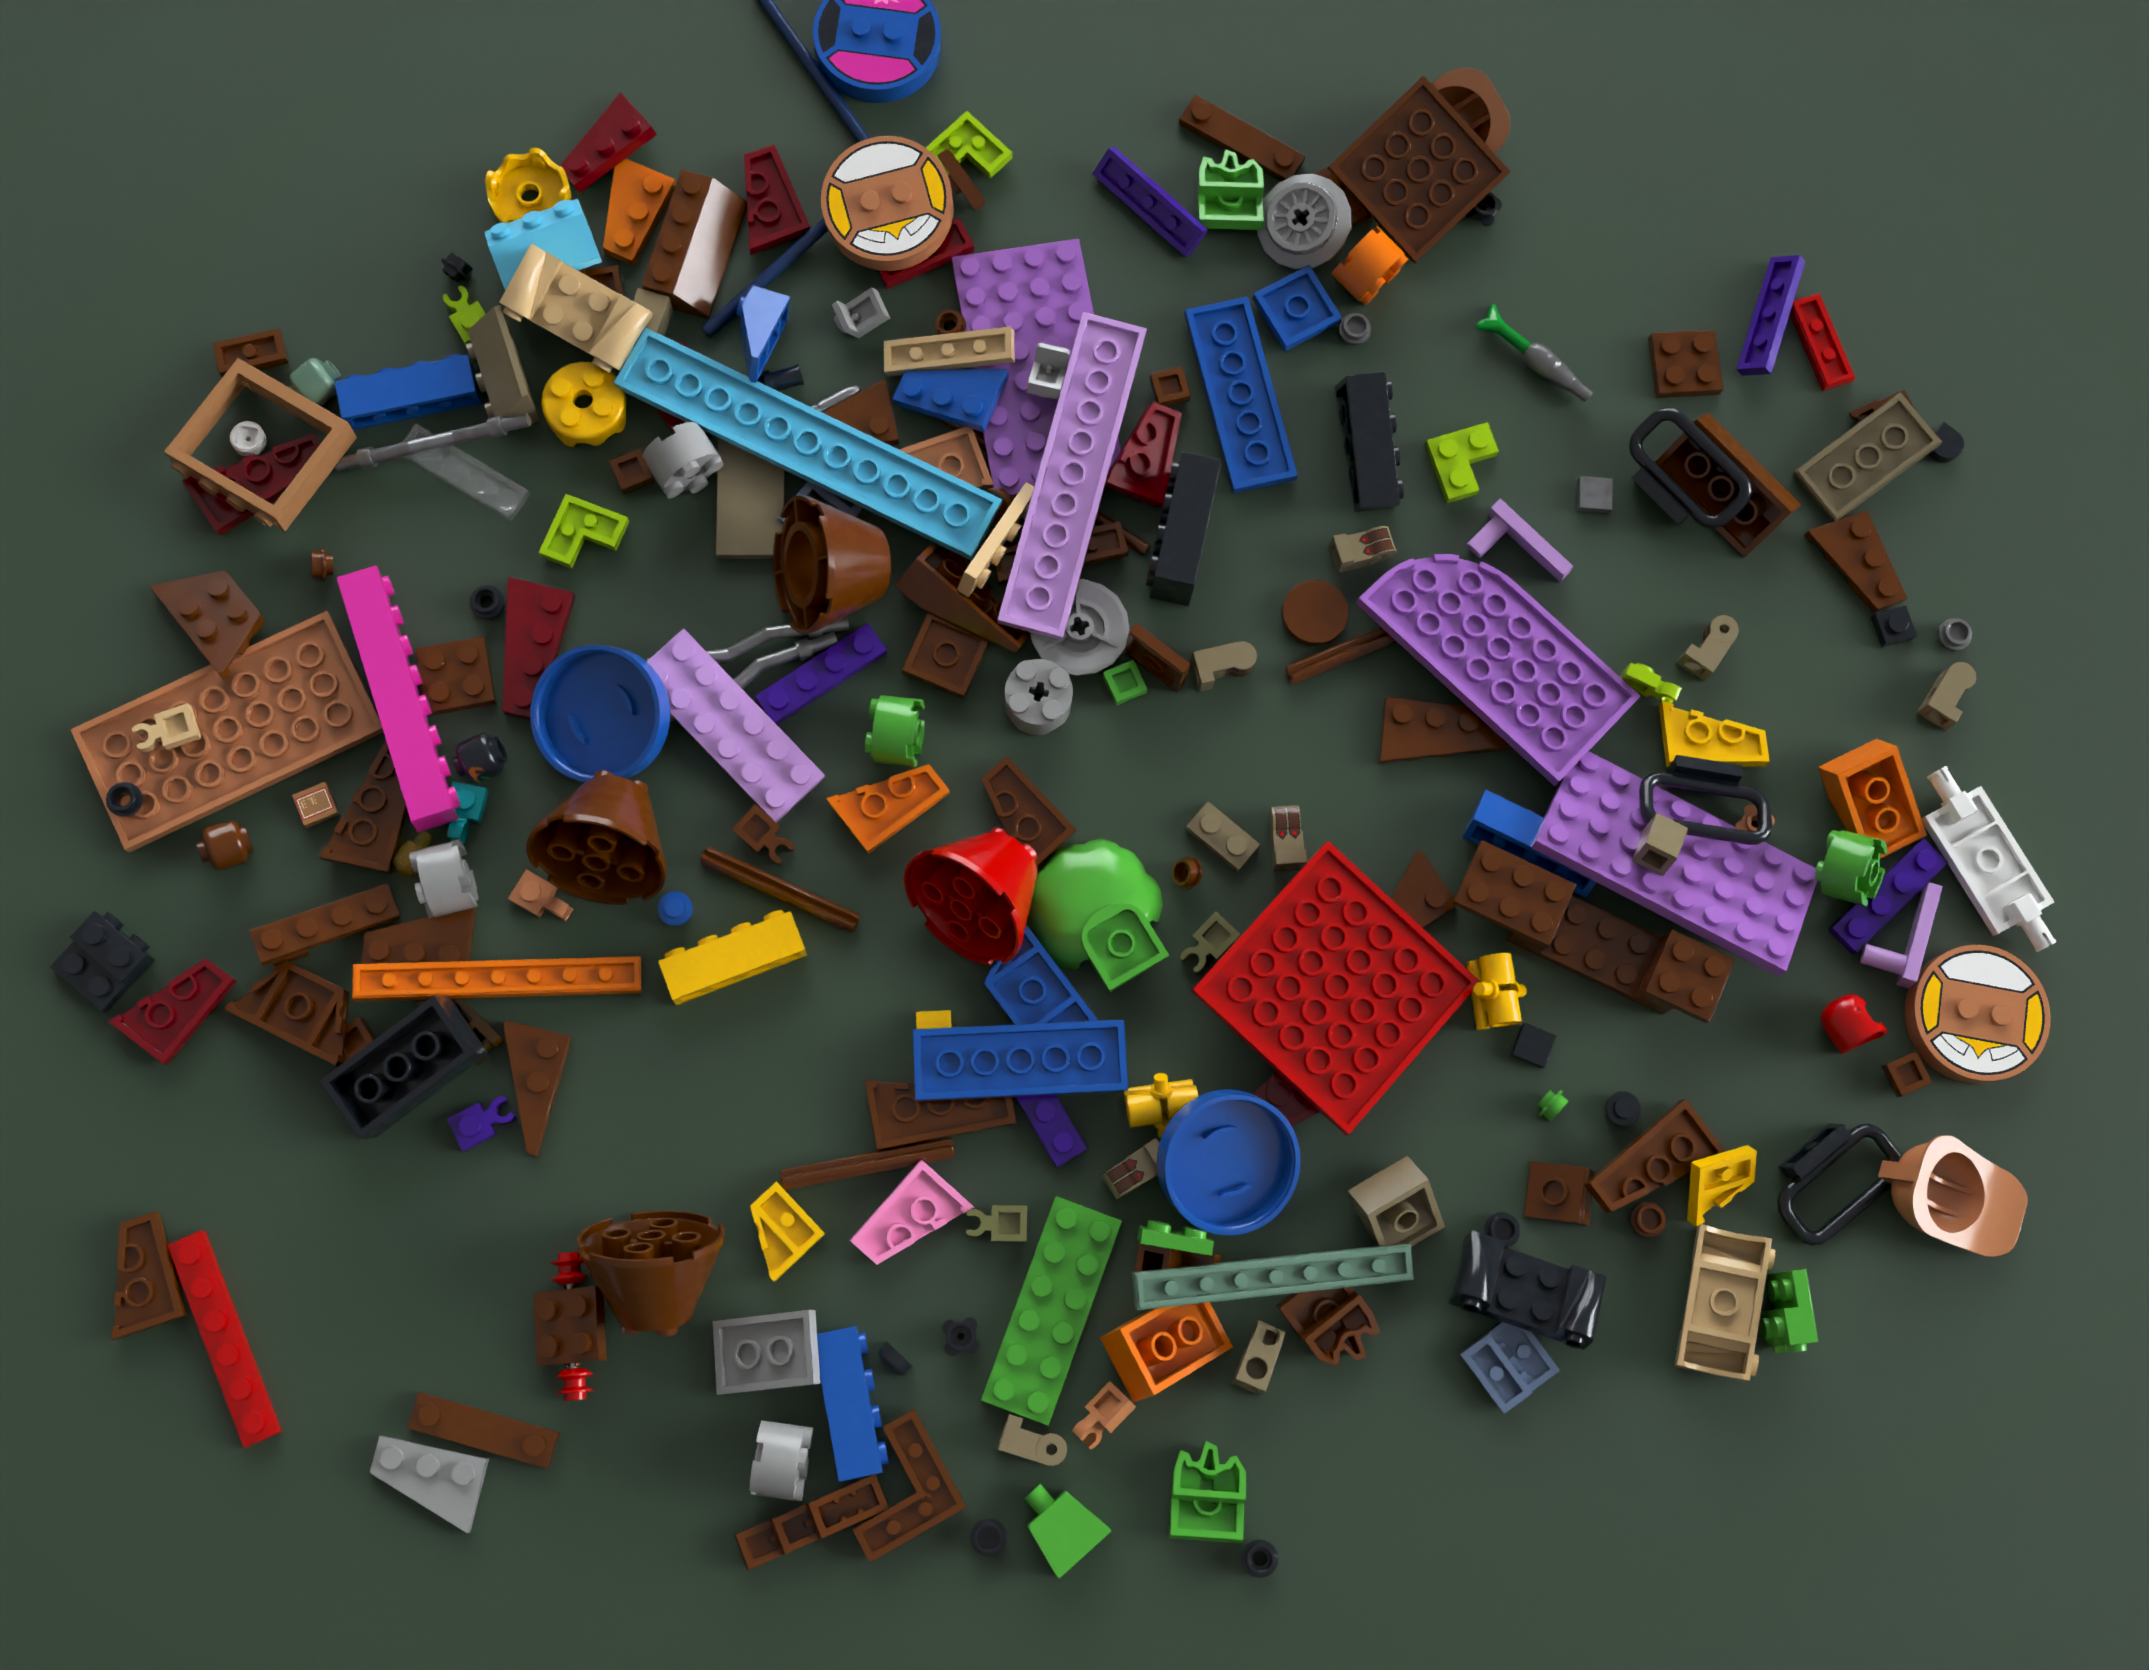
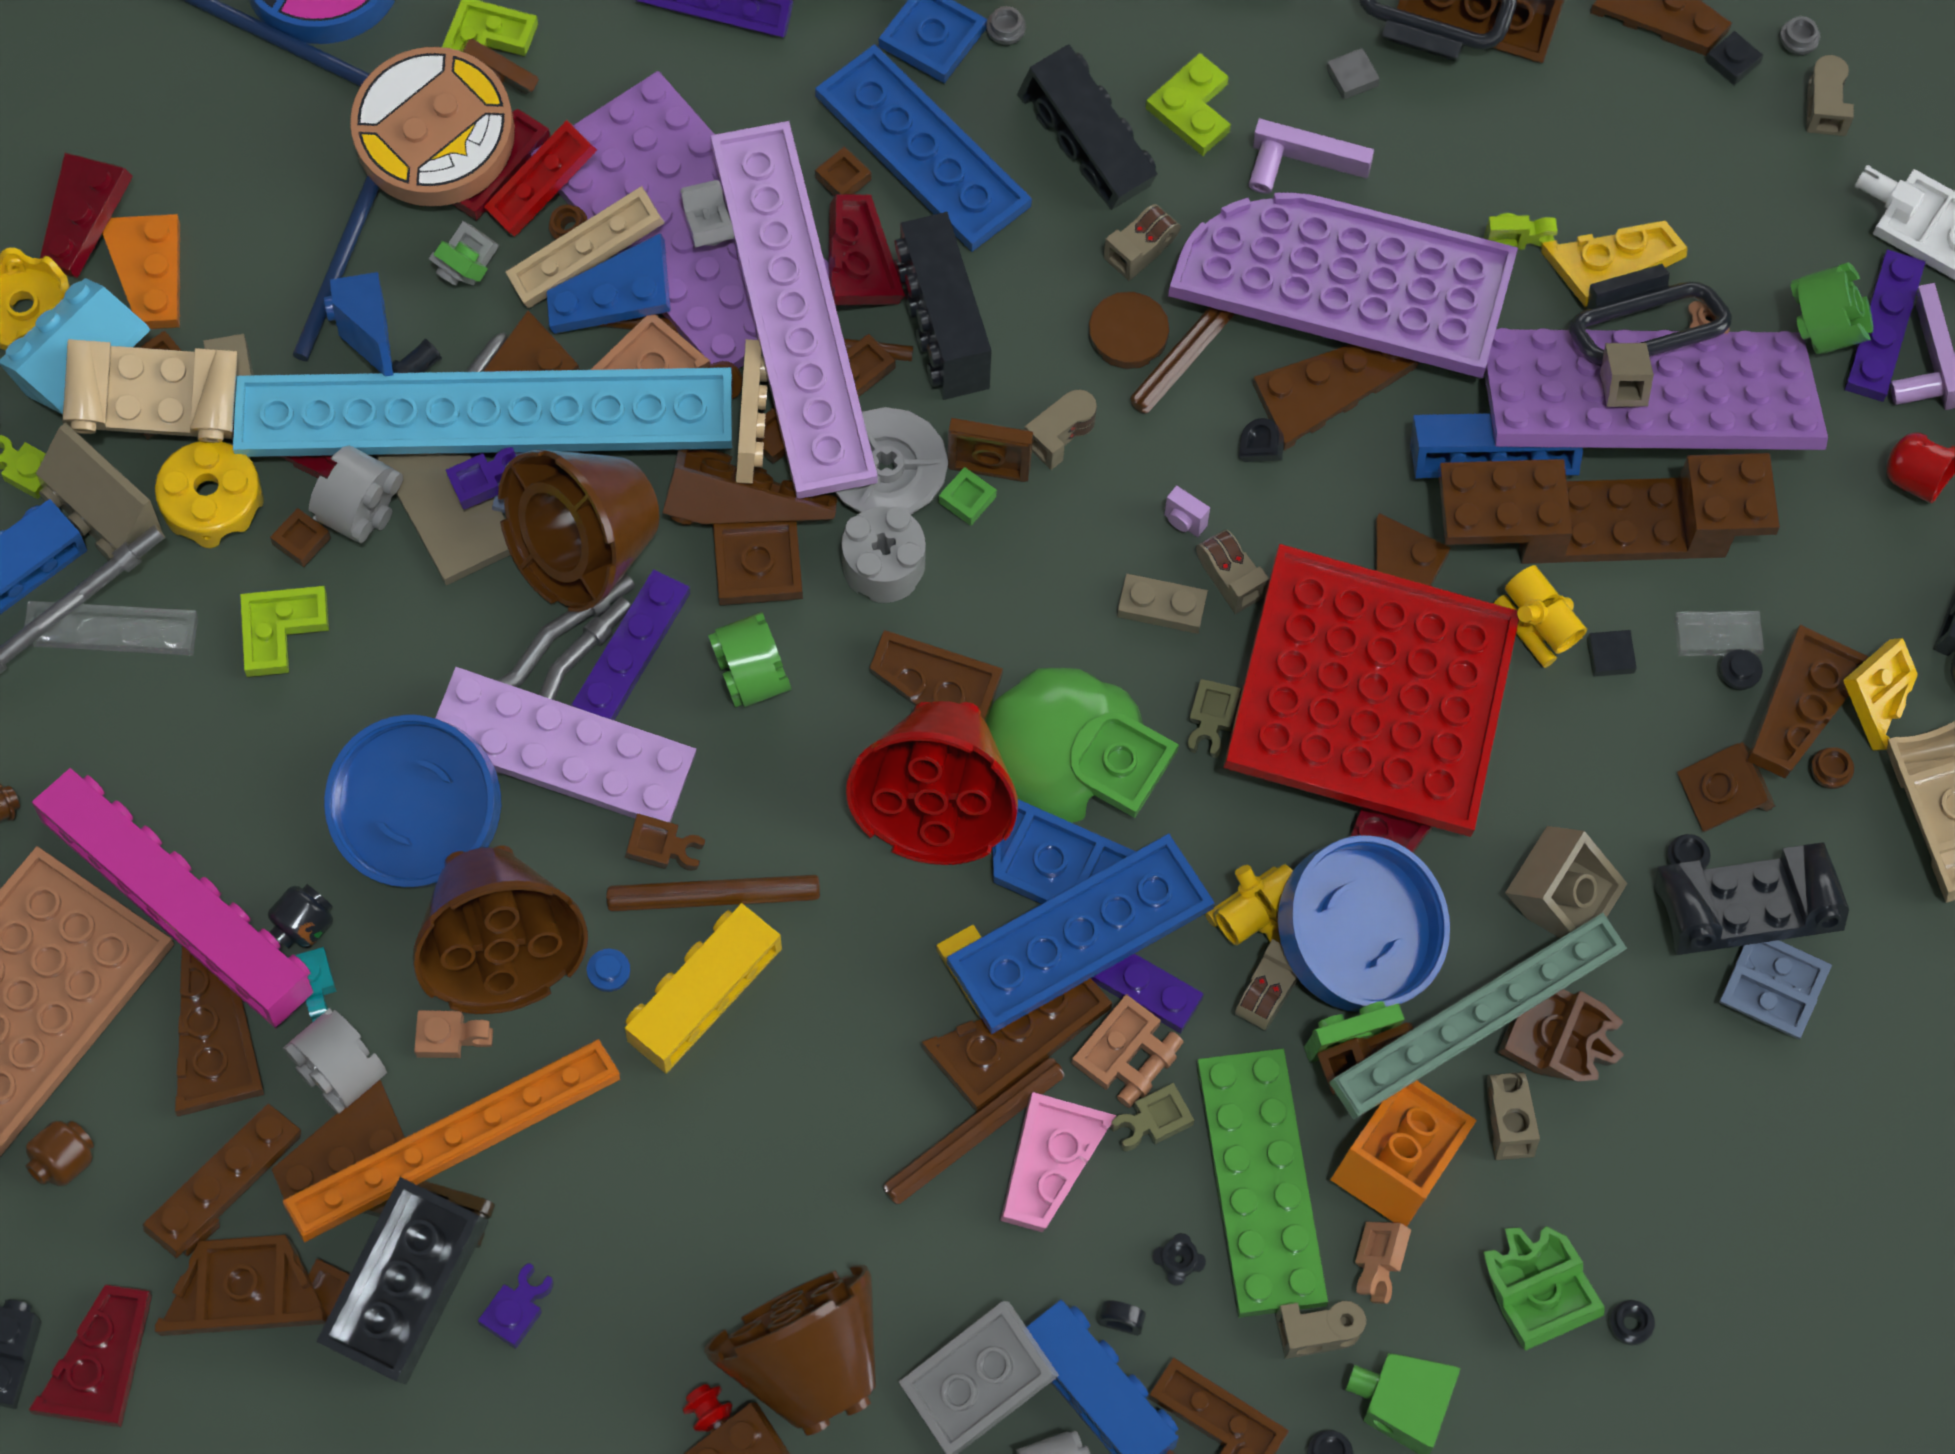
camera: 20 degrees left, 10 degrees down
medium nougat tile [292,782,340,828] -> none
clear yellow cylinder [393,831,433,876] -> none
reddish brown plate [416,636,497,716] -> none
black plate [469,585,504,619] -> none
dark red wing [502,577,575,720] -> none
reddish brown wing [503,1020,572,1157] -> none
reddish brown slope [642,169,747,319] -> none
dark red wing [744,144,811,255] -> none
yellow wing [750,1181,825,1282] -> none
orange wing [826,764,950,854] -> none
reddish brown plate [1171,856,1203,890] -> none
bright green plate [1537,1090,1569,1122] -> none
dark tan leg [1676,615,1739,682] -> none
orange slope [1818,739,1927,858] -> none
none -> bright green plate [433,241,488,282]
none -> dark purple plate [445,447,516,510]
none -> red plate [484,120,597,237]
none -> nougat plate [1072,994,1184,1108]
none -> lavender plate [1164,485,1210,537]
none -> black tile [1239,418,1284,462]
none -> clear plate [1674,611,1764,656]

